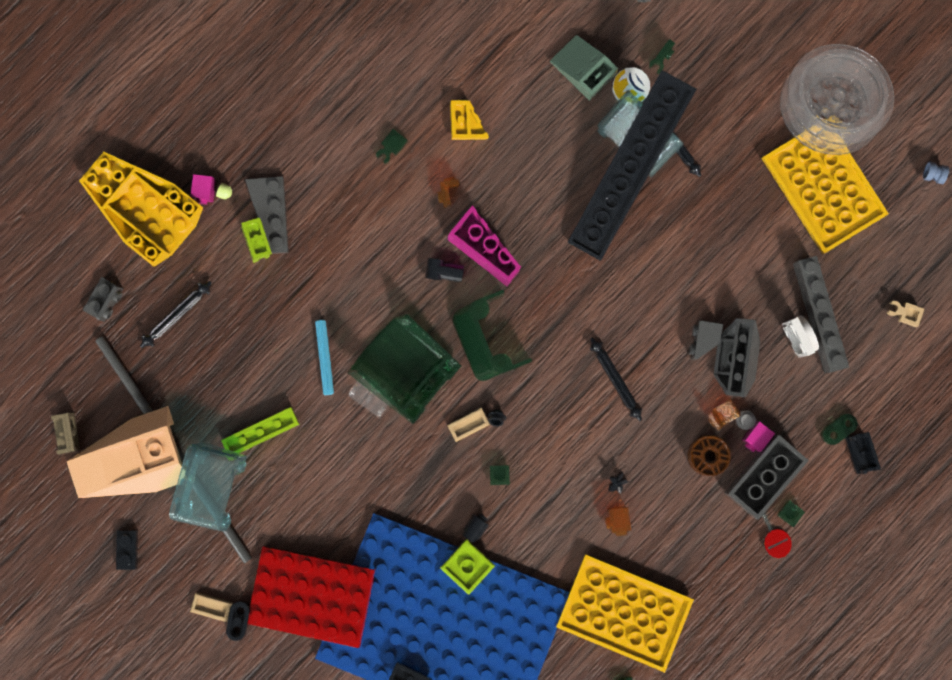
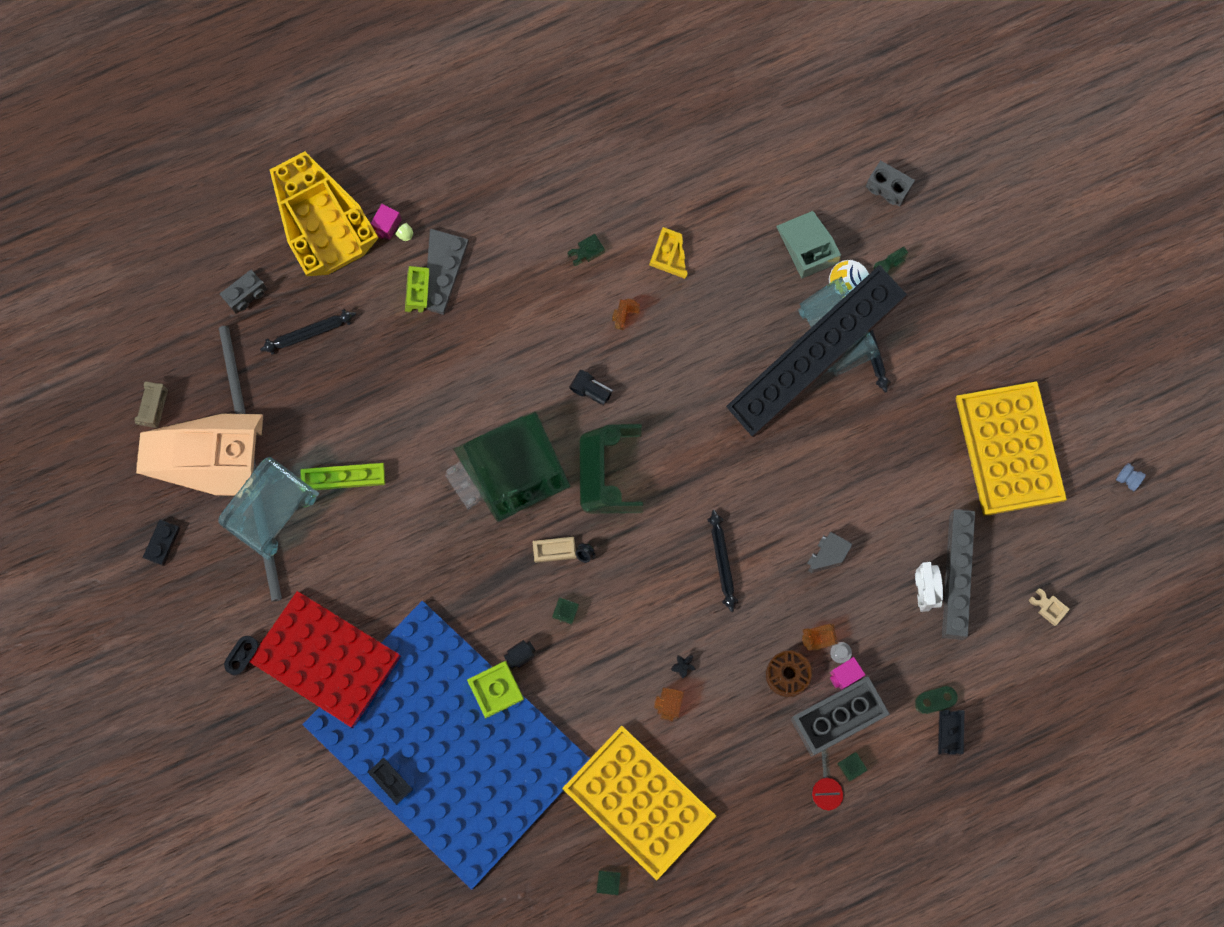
camera: 20 degrees right, 10 degrees down
tan tile [190,592,234,622] -> none
medium azure axle [315,320,334,395] -> none
dark pink wedge [448,205,521,286] -> none
dark grey wedge [714,318,760,397] -> none
clear wheel [780,44,894,155] -> none

